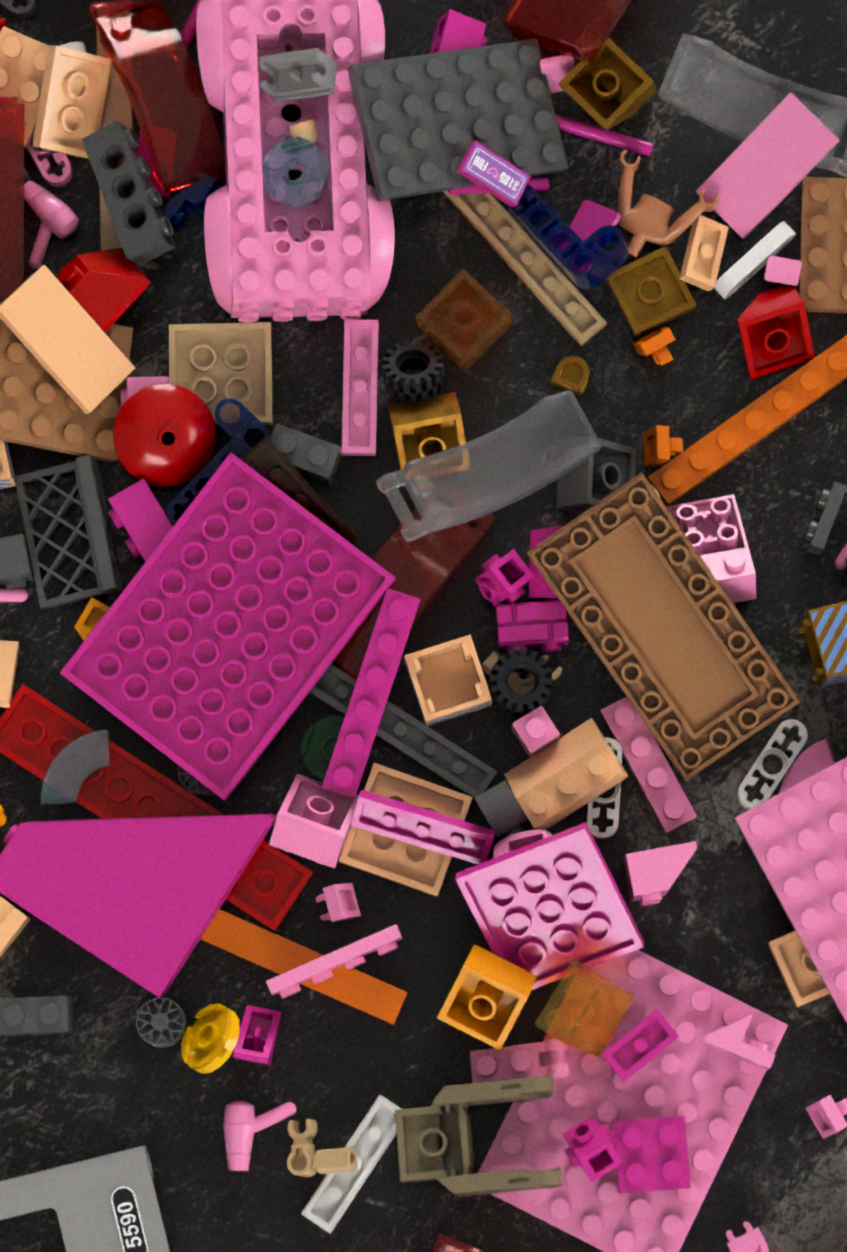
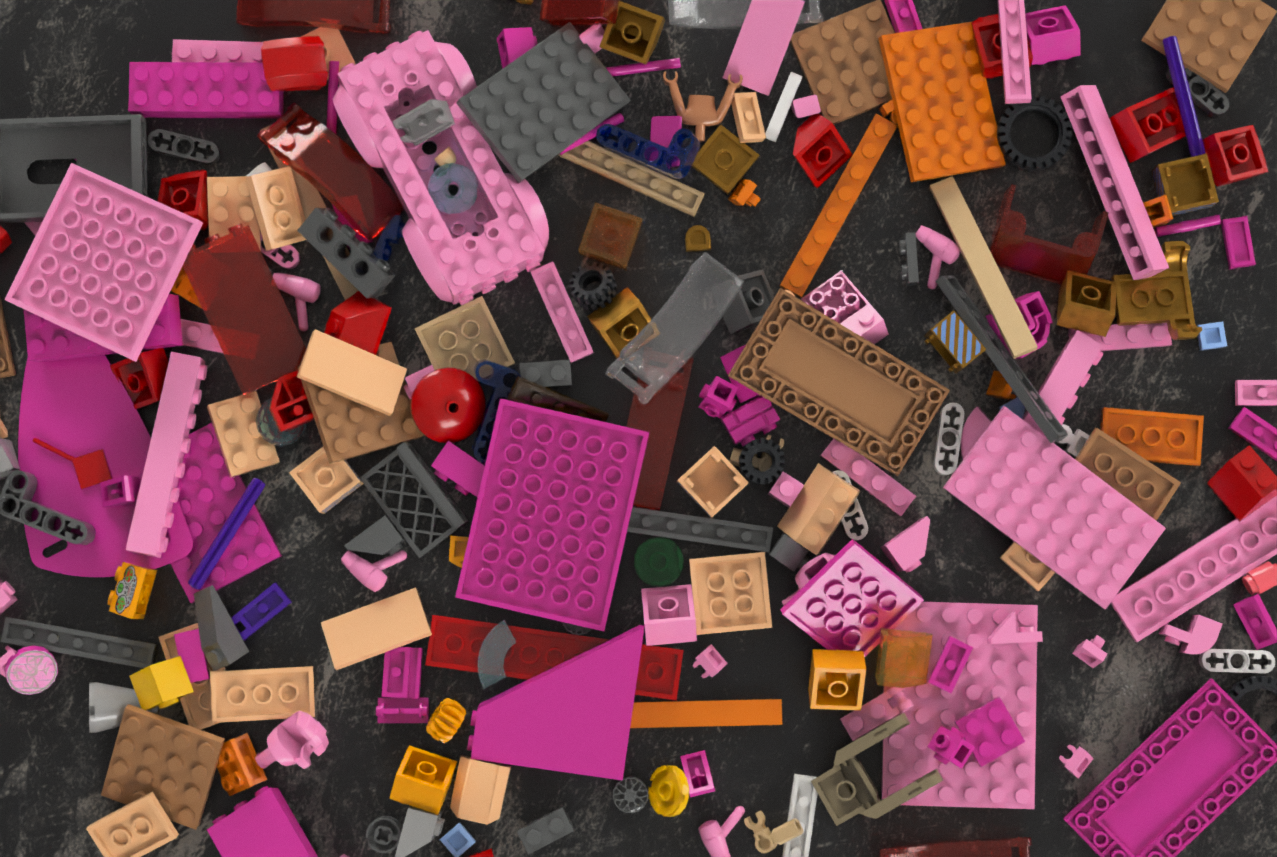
camera: 30 degrees left, 5 degrees up
bright pink plate [266,924,402,999] -> none
dark pink plate [322,588,421,799] -> none
dark pink plate [351,790,496,864] -> none
tile [456,141,531,207] -> none
orange tile [643,425,683,467] -> none

